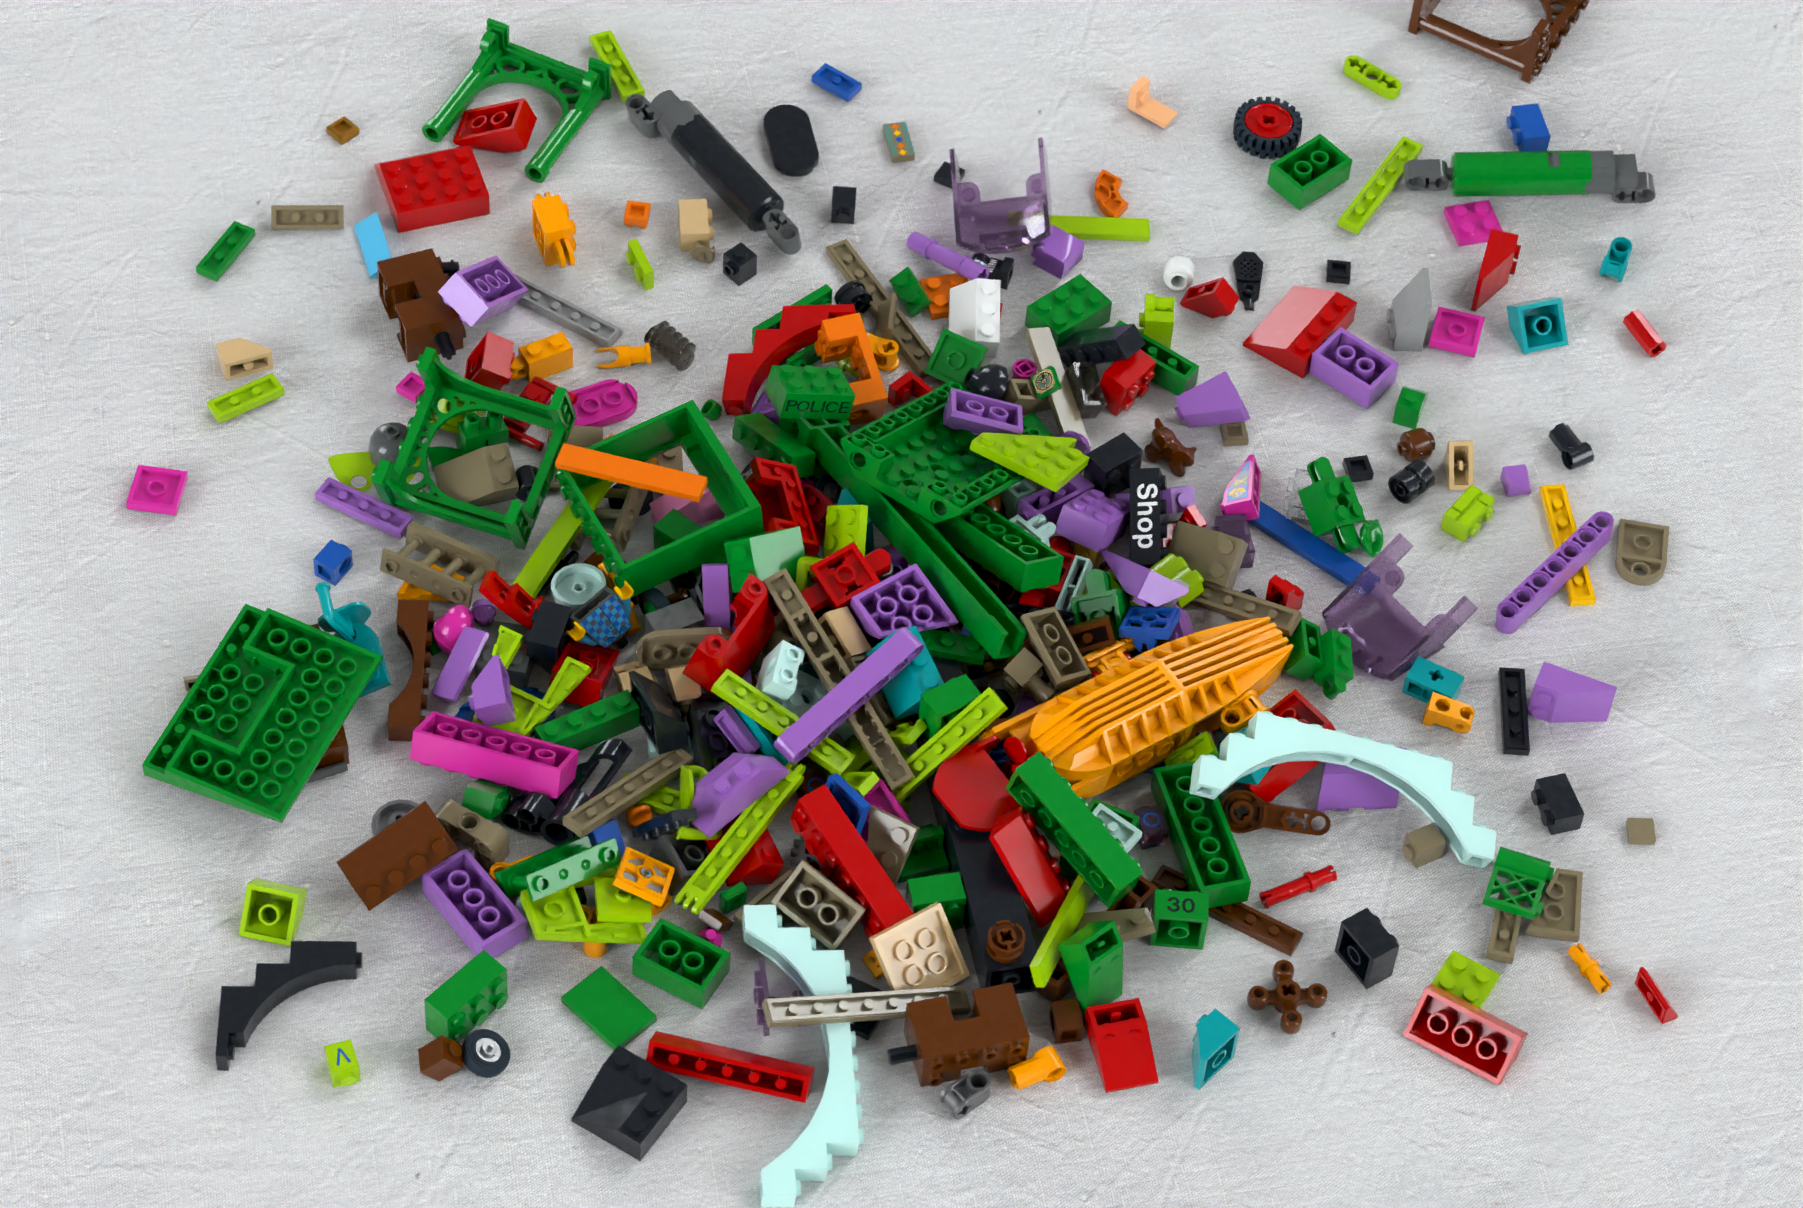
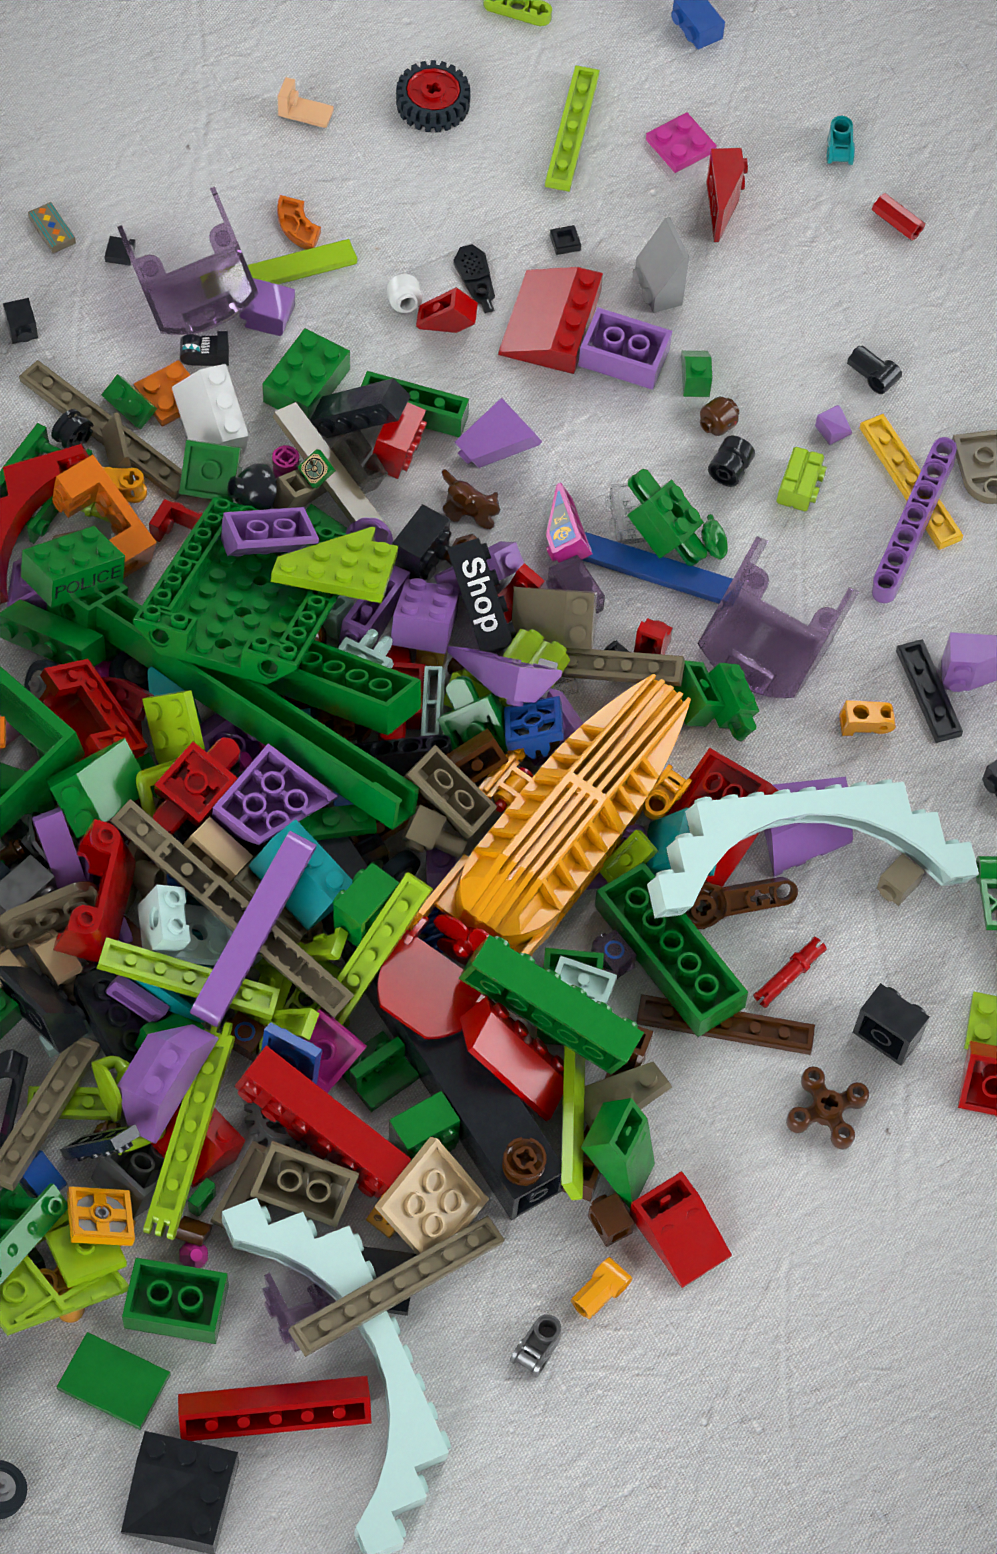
camera: 20 degrees left, 10 degrees up
orange tile [626,805,652,829] -> none
dark tan wing [867,805,920,887] -> none
reddish brown piece [887,982,1030,1087] -> none
medium lavender piece [907,231,989,280] -> none
lime hinge [1138,293,1175,349] -> none
green brick [1149,889,1209,950] -> none
teal slope [1192,1008,1240,1090] -> none
dark tan tile [1220,421,1249,447] -> none
green brick [1267,134,1352,210] -> none
black plate [1342,455,1374,482] -> none
teal brick [1402,656,1464,703] -> none
piece [1403,150,1656,203] -> none
dark pink plate [1428,306,1485,358] -> none
tan slope [1443,440,1473,490] -> none
teal slope [1507,297,1568,354] -> none

